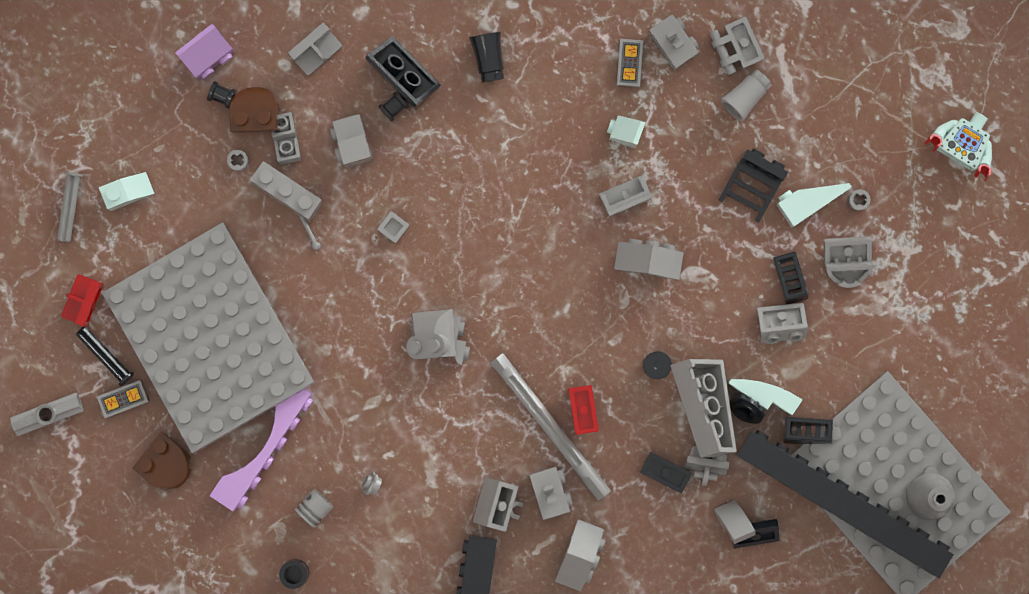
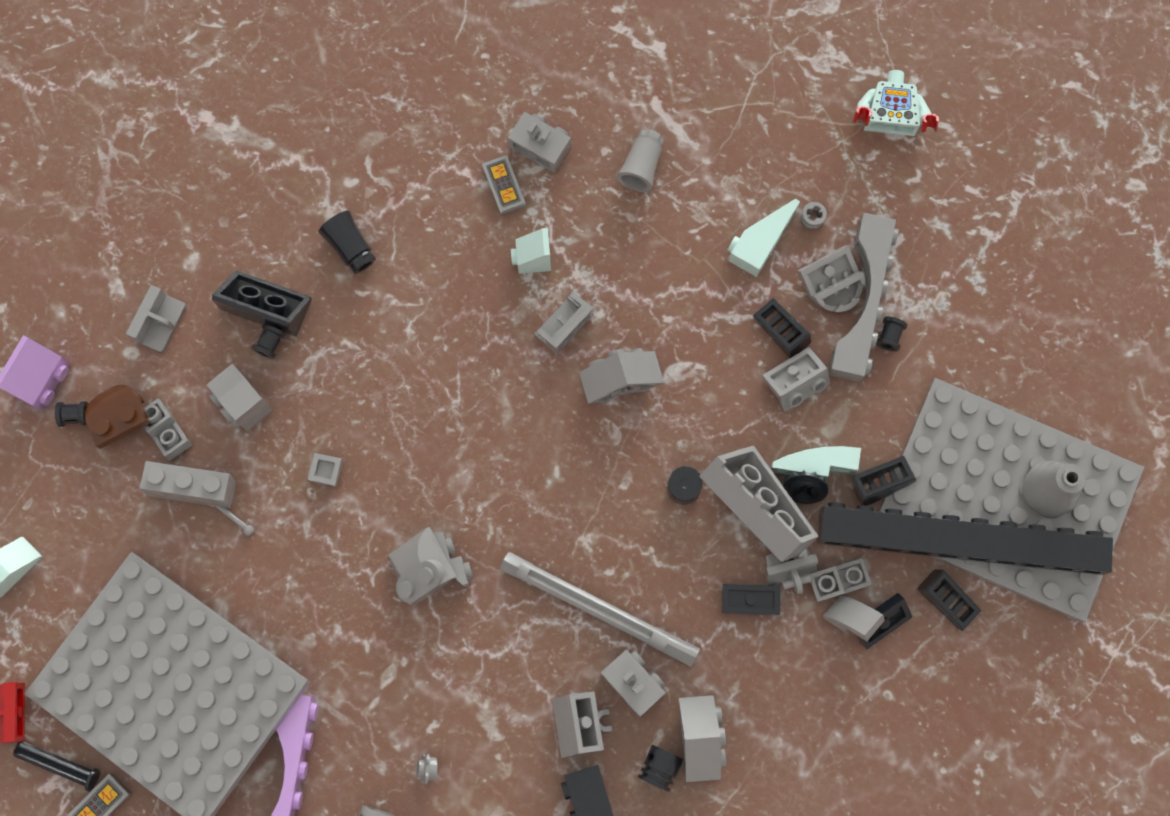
camera: 25 degrees left, 10 degrees down
light grey bush [227,150,249,171] -> none
red panel [568,385,599,435] -> none
light grey plate [709,16,765,76] -> none
black plate [718,148,788,223] -> none
none -> black piece [638,745,684,792]
none -> light grey slope [809,558,872,602]
none -> light grey arch [828,213,899,382]
none -> black bush [876,316,908,352]
none -> black slope [917,569,981,631]

